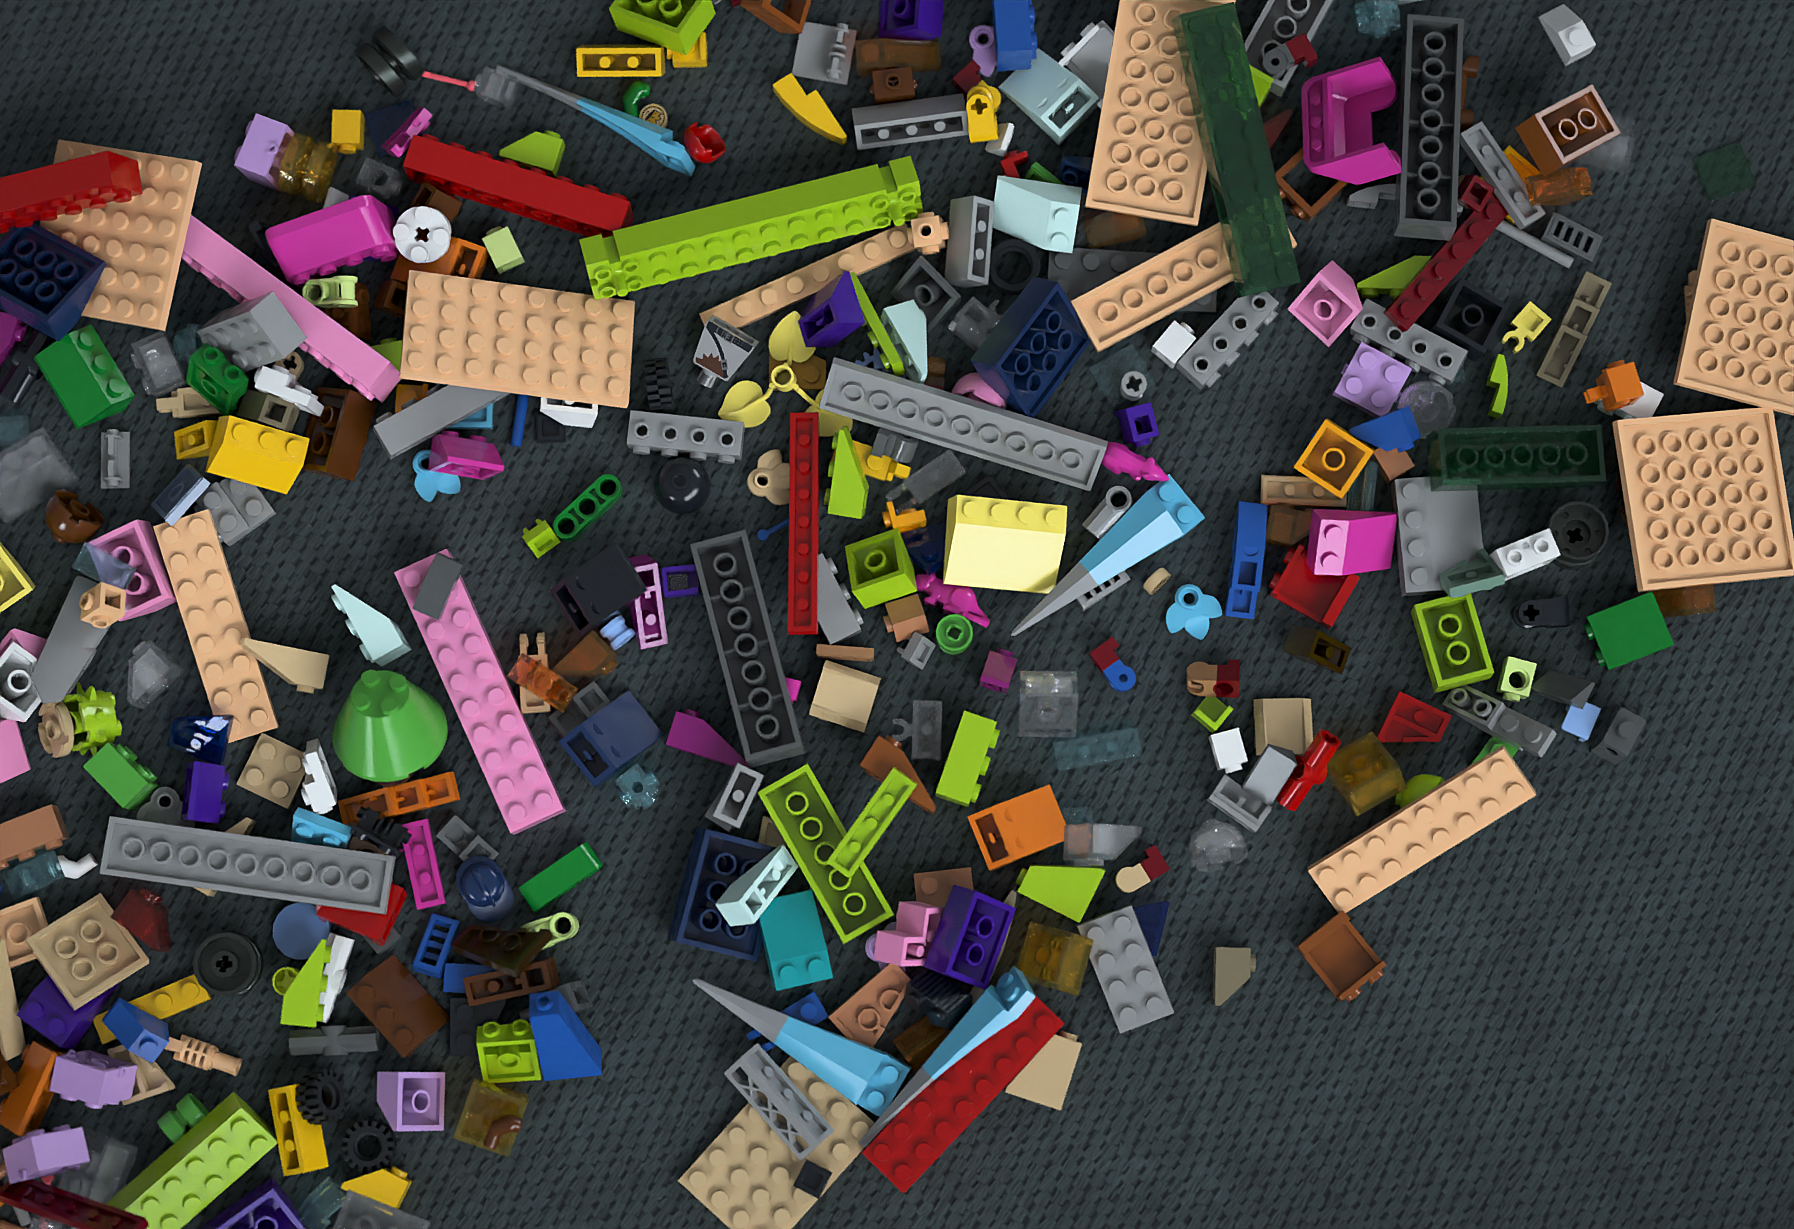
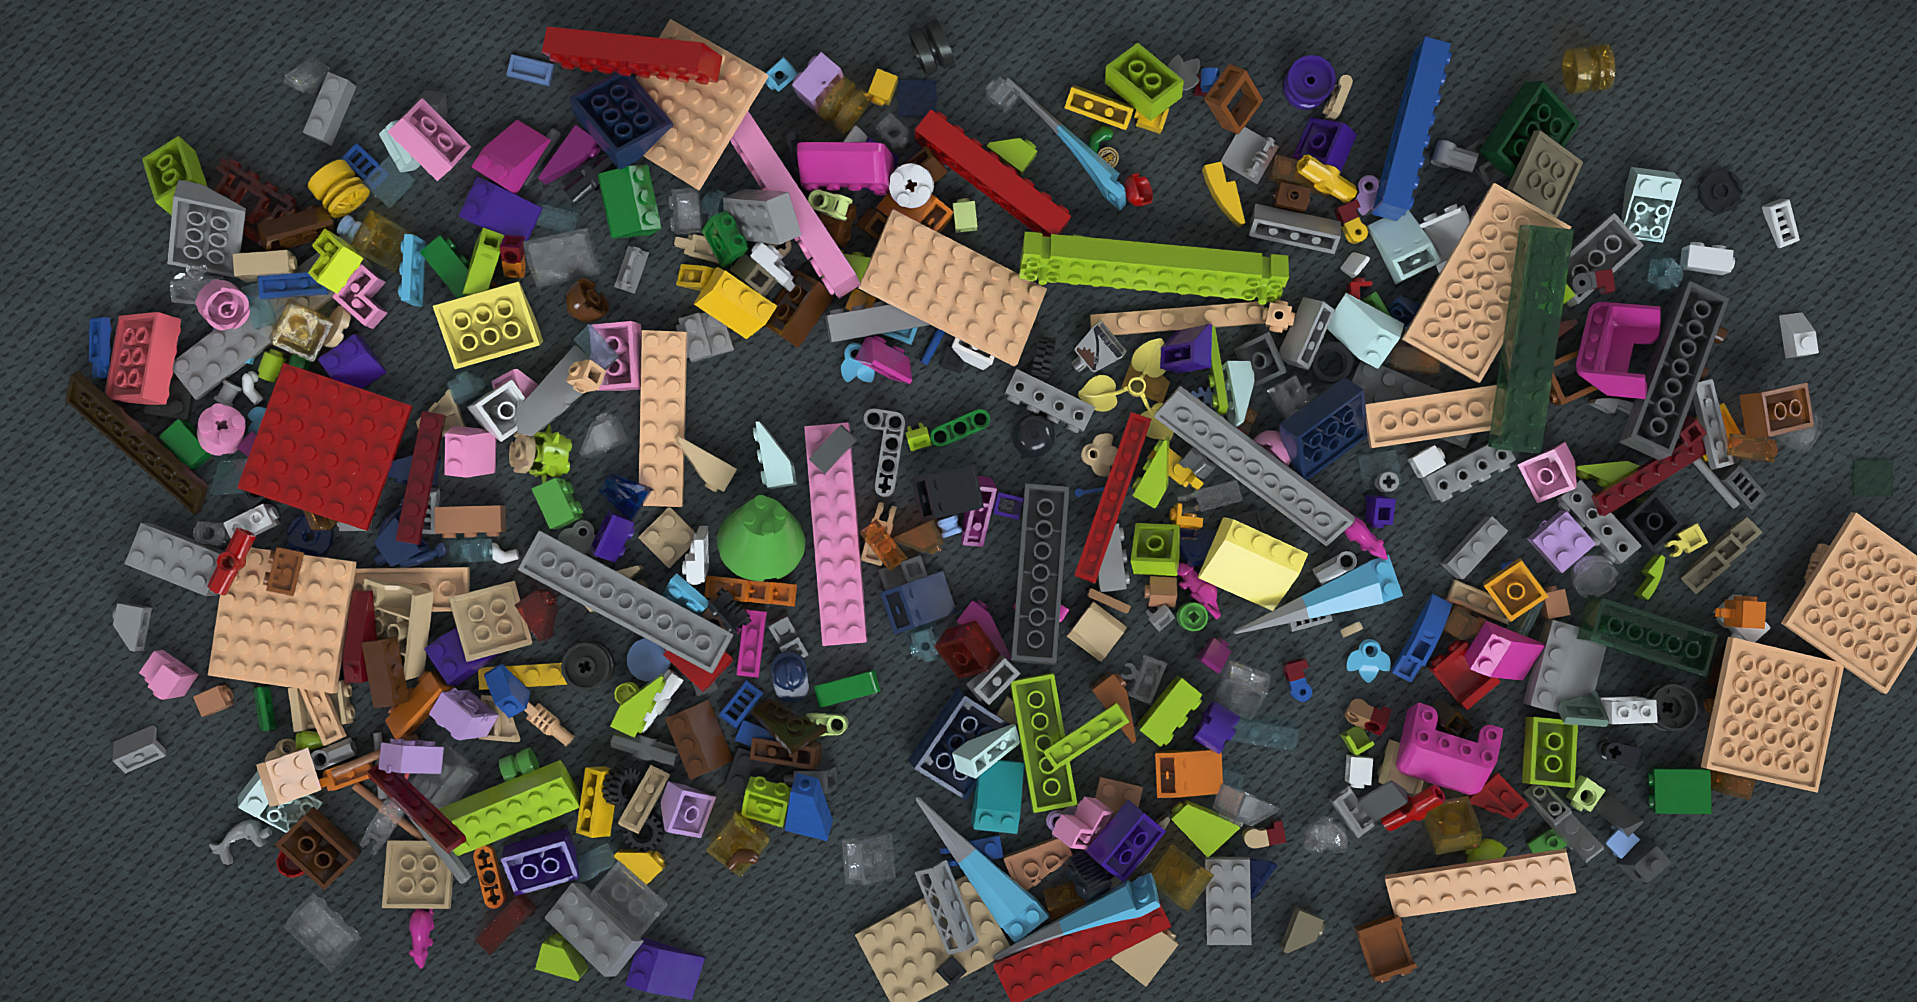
camera: 15 degrees right, 5 degrees up
sand blue plate [151,464,211,526] -> none
dark pink wing [381,106,432,158] -> none
coral hinge [421,71,477,91] -> none
yellow piece [966,85,999,143] -> none
blue slope [1349,405,1421,453] -> none
none -> tan plate [618,765,670,834]
none -> medium azure brick [765,56,798,92]
none -> clear slope [842,833,895,886]
none -> light grey beam [864,409,905,497]
none -> clear red brick [933,621,1001,679]
none -> dark purple brick [1192,701,1240,754]
none -> yellow piece [1296,154,1358,203]
none -> dark pink windscreen [1396,703,1503,795]
none -> light grey brick [1441,516,1508,579]

